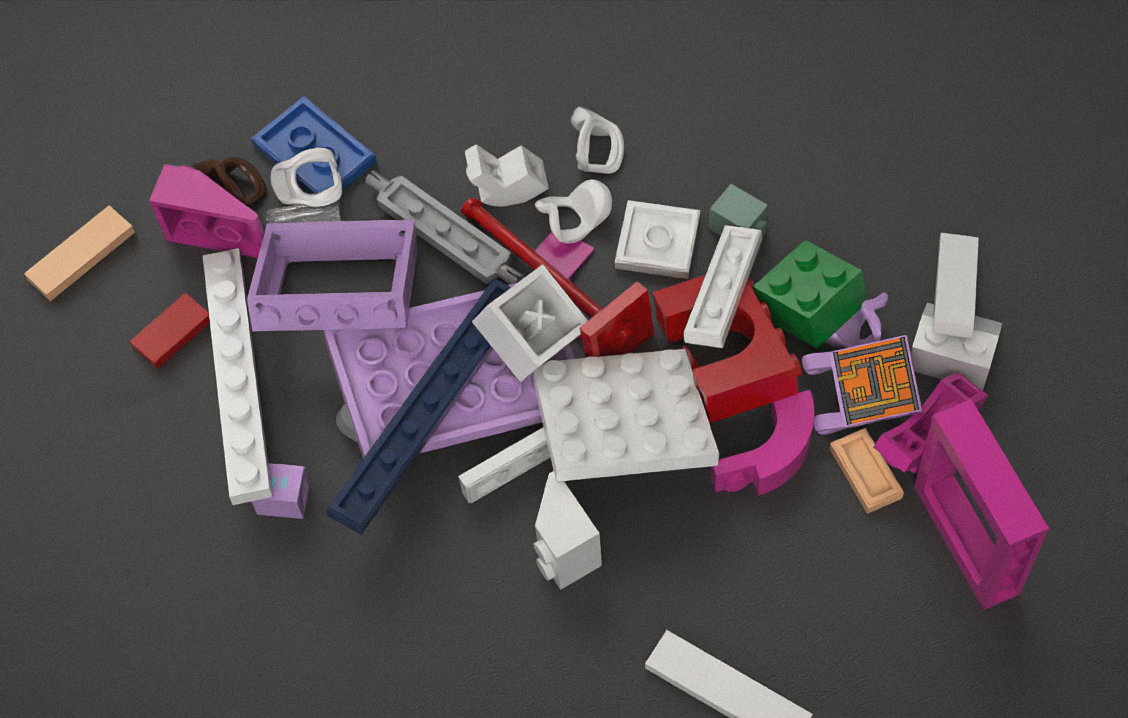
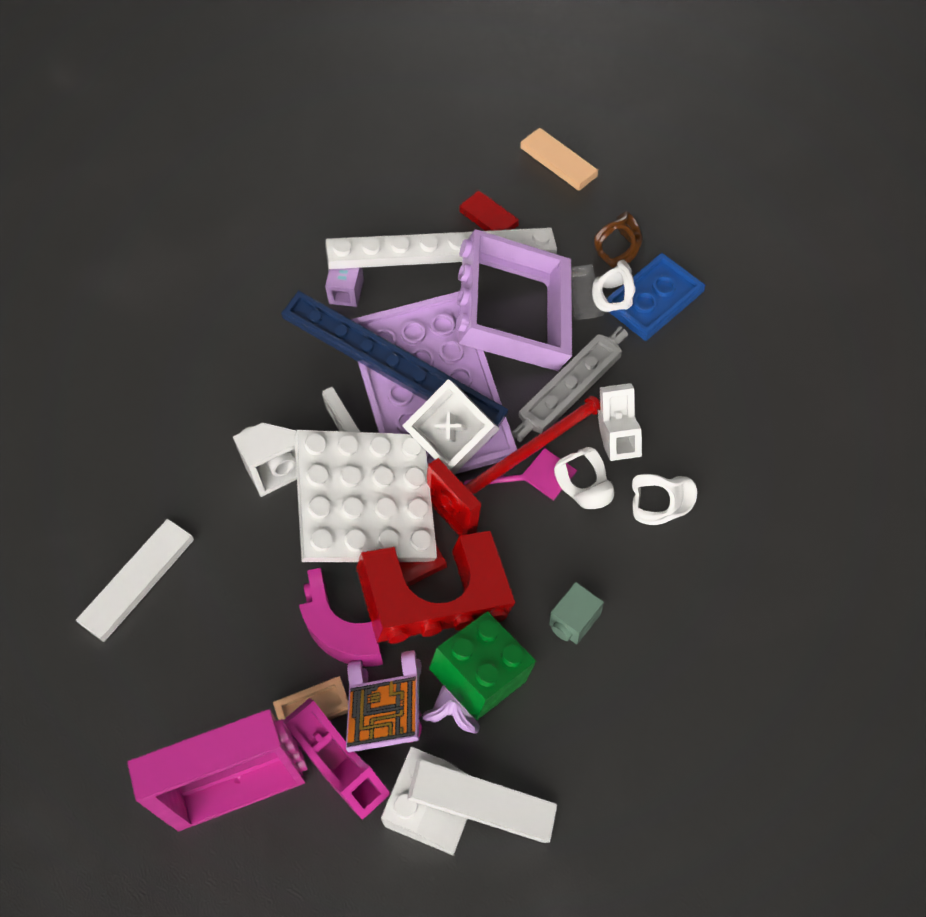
camera: 90 degrees right, 0 degrees up
dark pink slope [149,164,264,258] -> none
white tile [615,200,700,279] -> none
white tile [684,225,762,348] -> none

